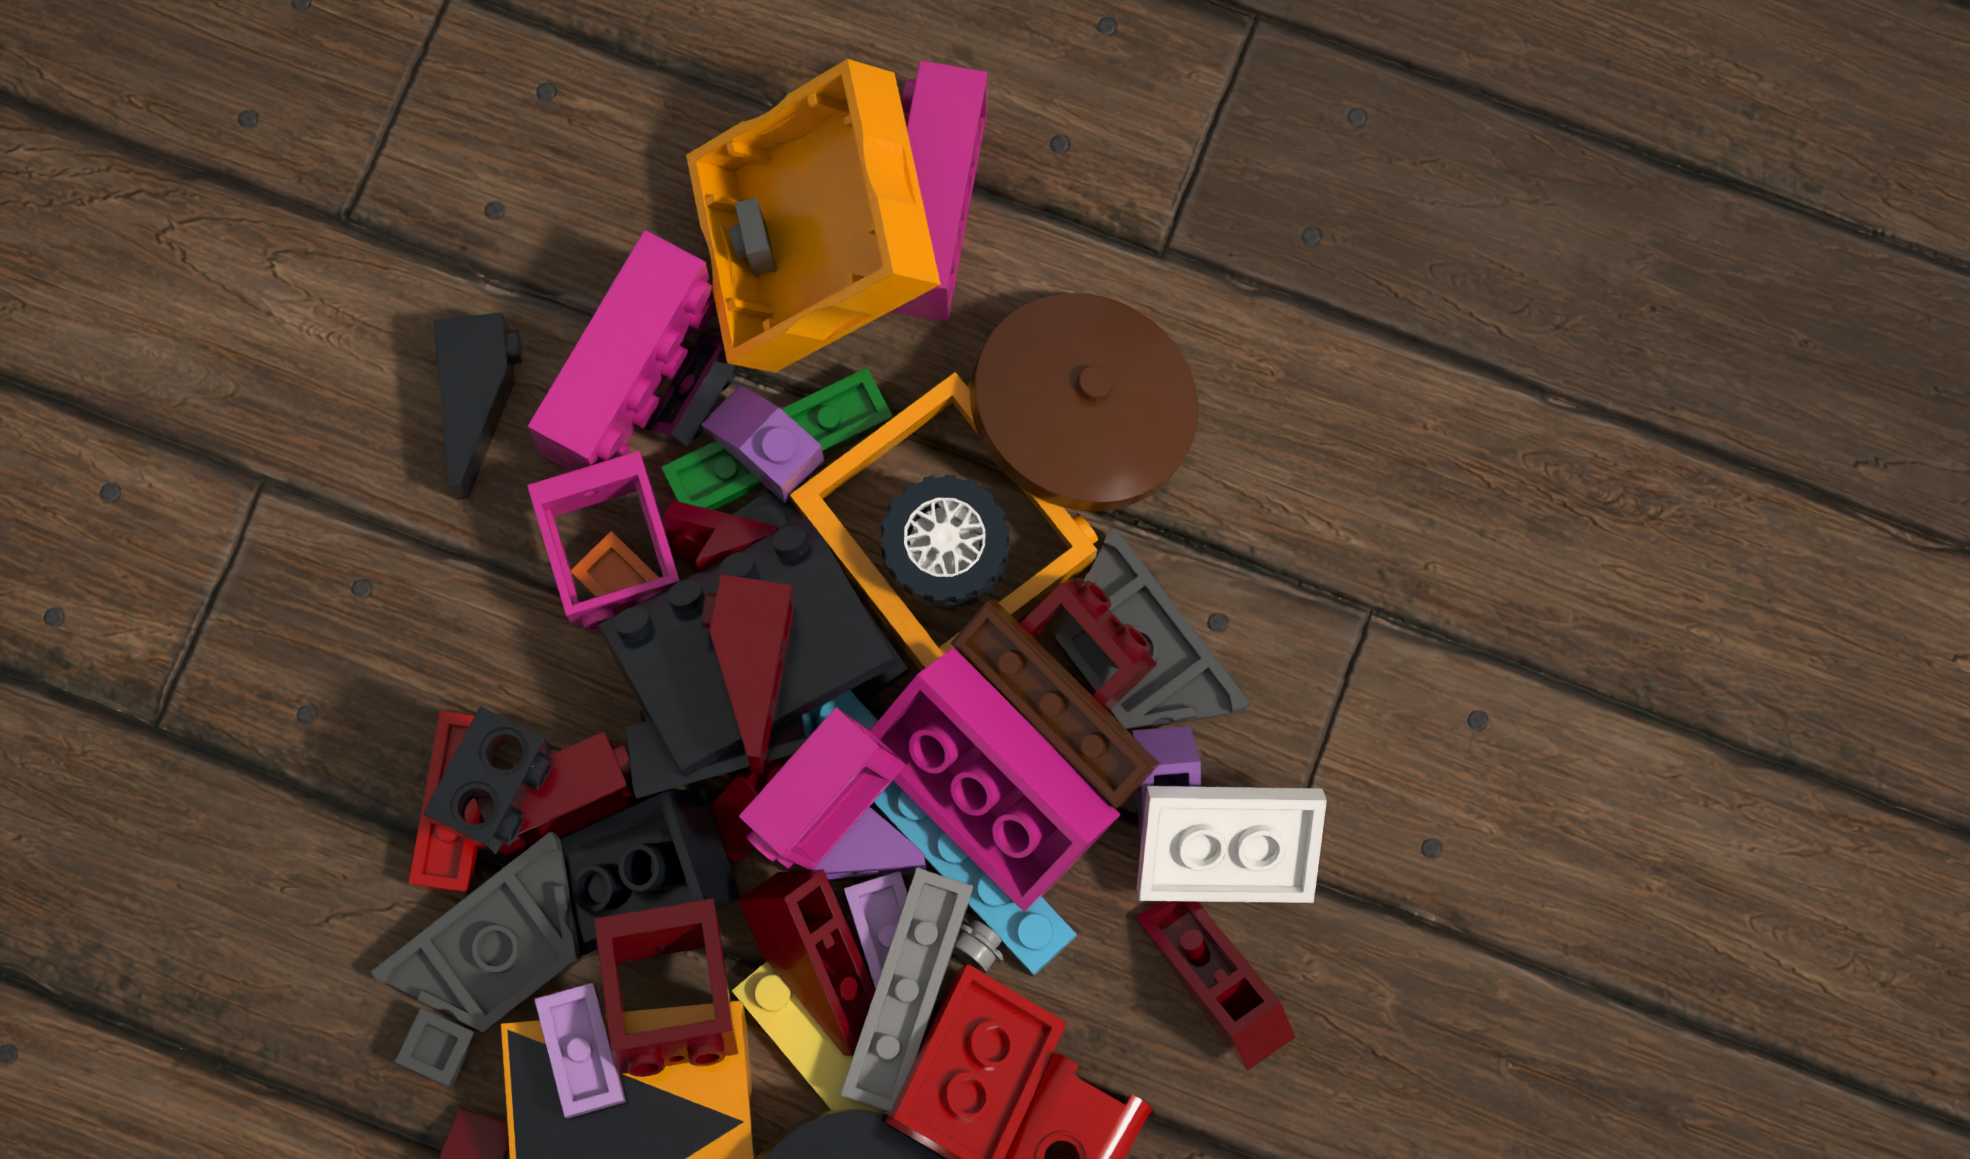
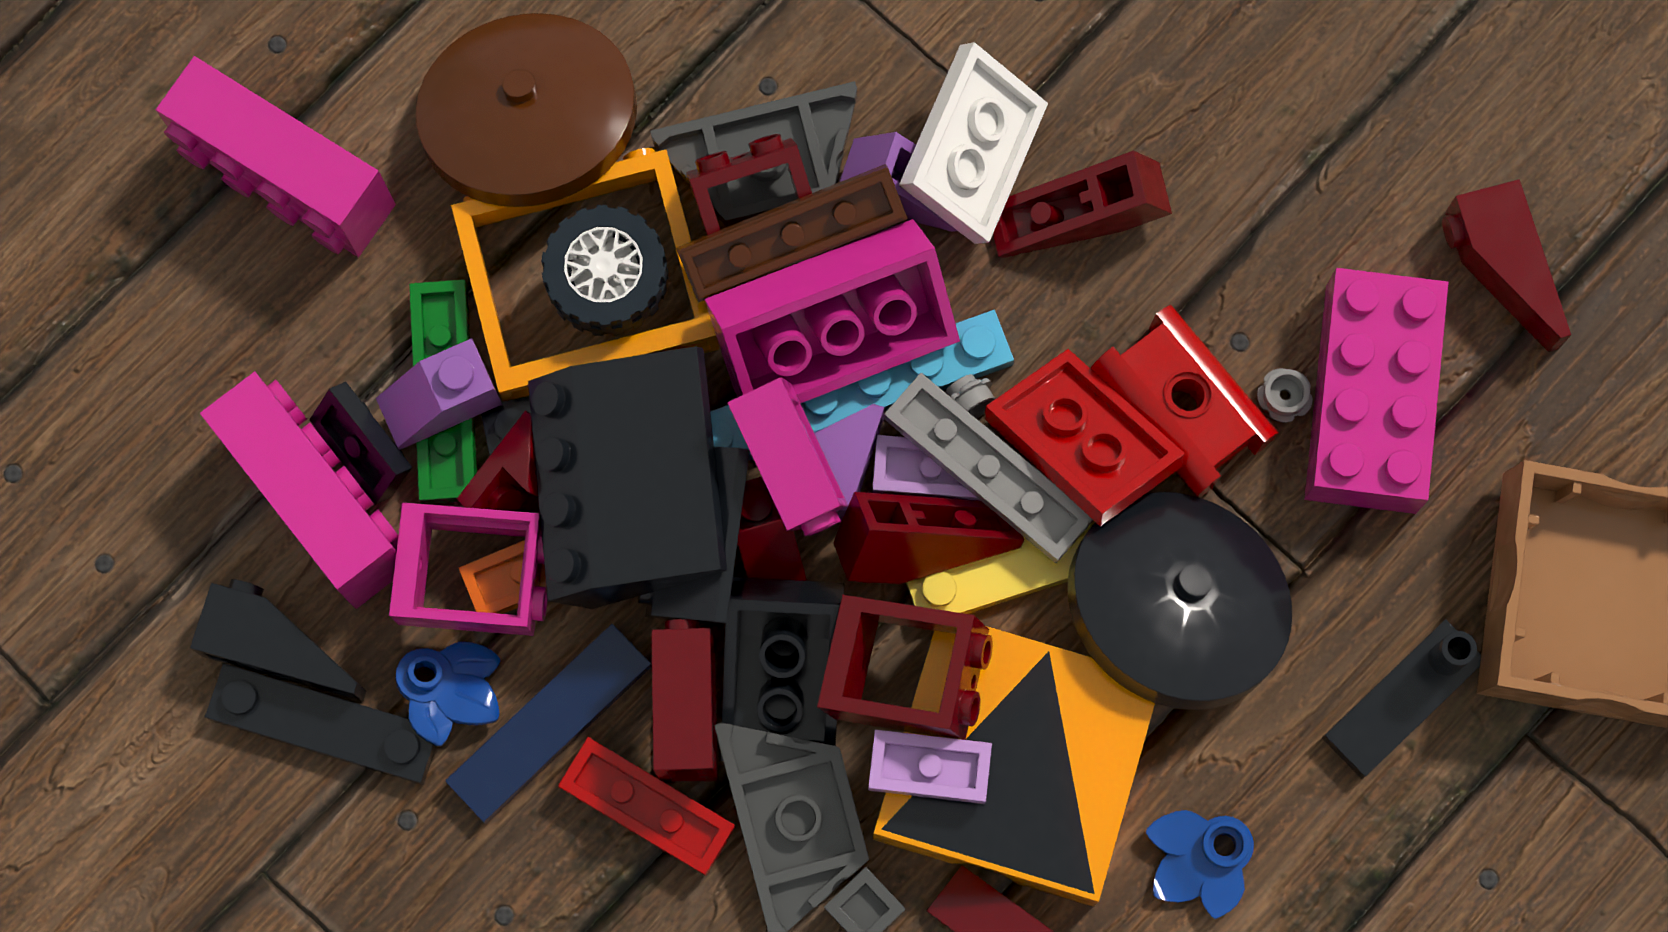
camera: 65 degrees left, 0 degrees up
black brick [423,706,554,854] -> none
light orange tile [686,59,941,373] -> none
dark red slope [702,574,795,774] -> none
dark grey plate [729,197,777,276] -> none
none -> black plate [205,663,437,785]
none -> blue plate [395,642,501,747]
none -> dark blue tile [445,624,652,824]

